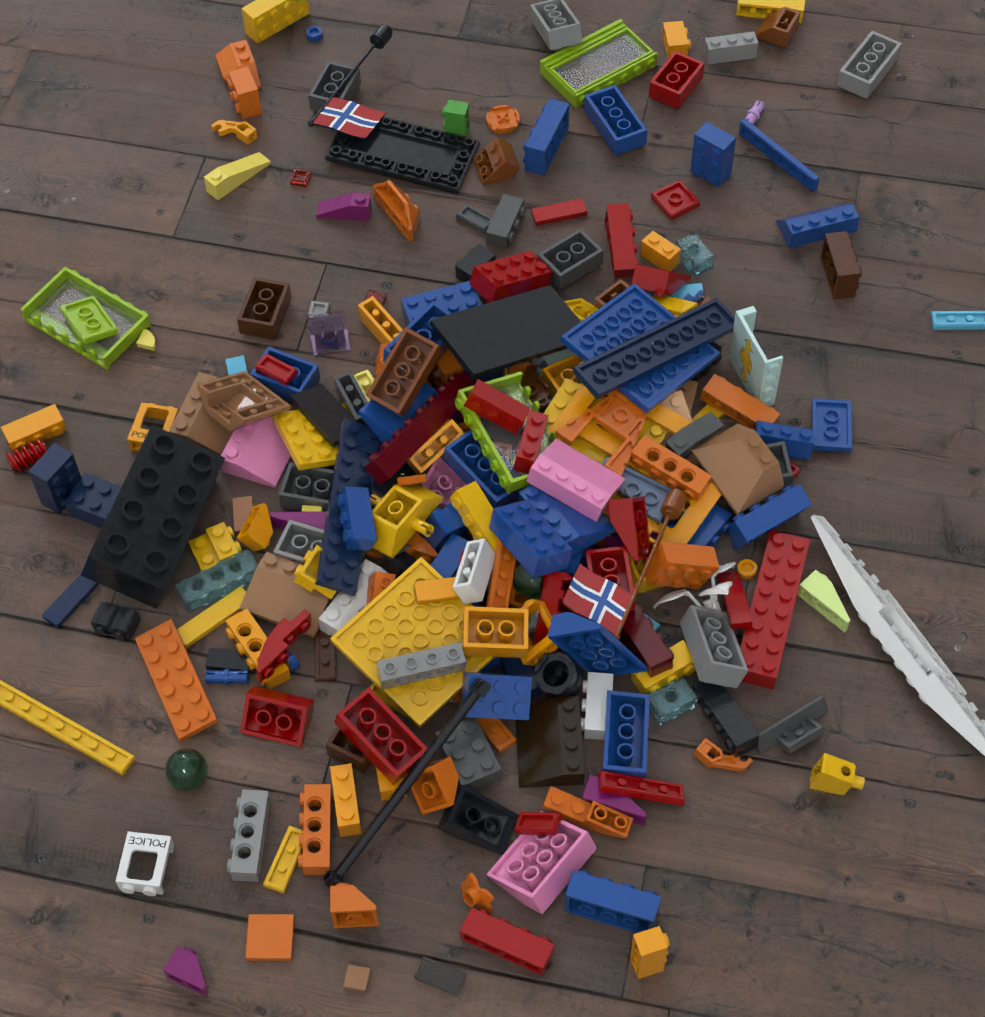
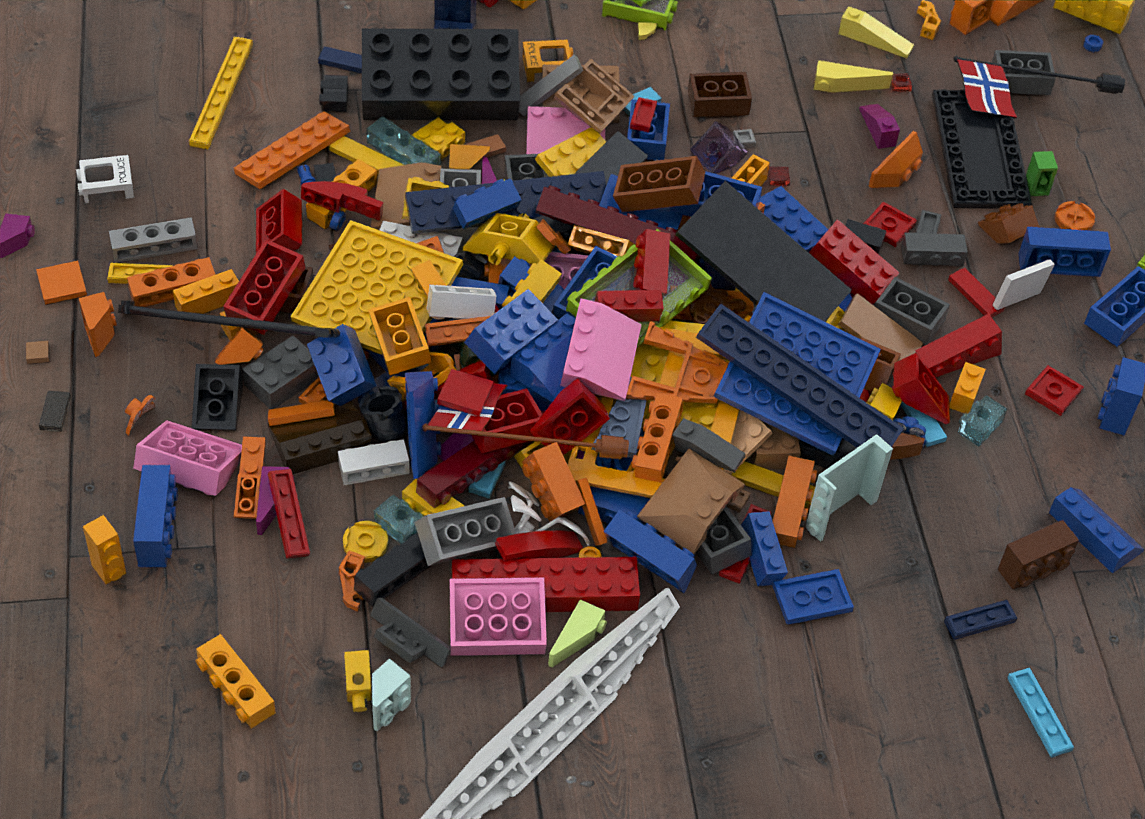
camera: 65 degrees right, 5 degrees down
clear green helmet [165,748,208,791] -> none
light grey brick [377,642,466,690] -> none
red brick [460,907,554,976] -> none
red tile [514,812,562,836] -> none
blue slope [603,690,650,778] -> none
none -> light orange brick [196,634,276,729]
none -> orange tile [268,400,335,426]
none -> yellow tile [343,521,388,563]
none -> light aqua slope [372,659,411,731]
none -> red tile [437,369,494,417]
none -> bright pink slope [450,578,547,656]
none -> light grey tile [519,55,583,116]
none -> orange tile [575,477,608,546]
none -> light yellow slope [813,60,893,92]
none -> medium nougat tile [838,294,923,360]
none -> red tile [863,202,917,247]
none -> dark blue tile [944,600,1017,640]
none -> white tile [993,260,1055,310]

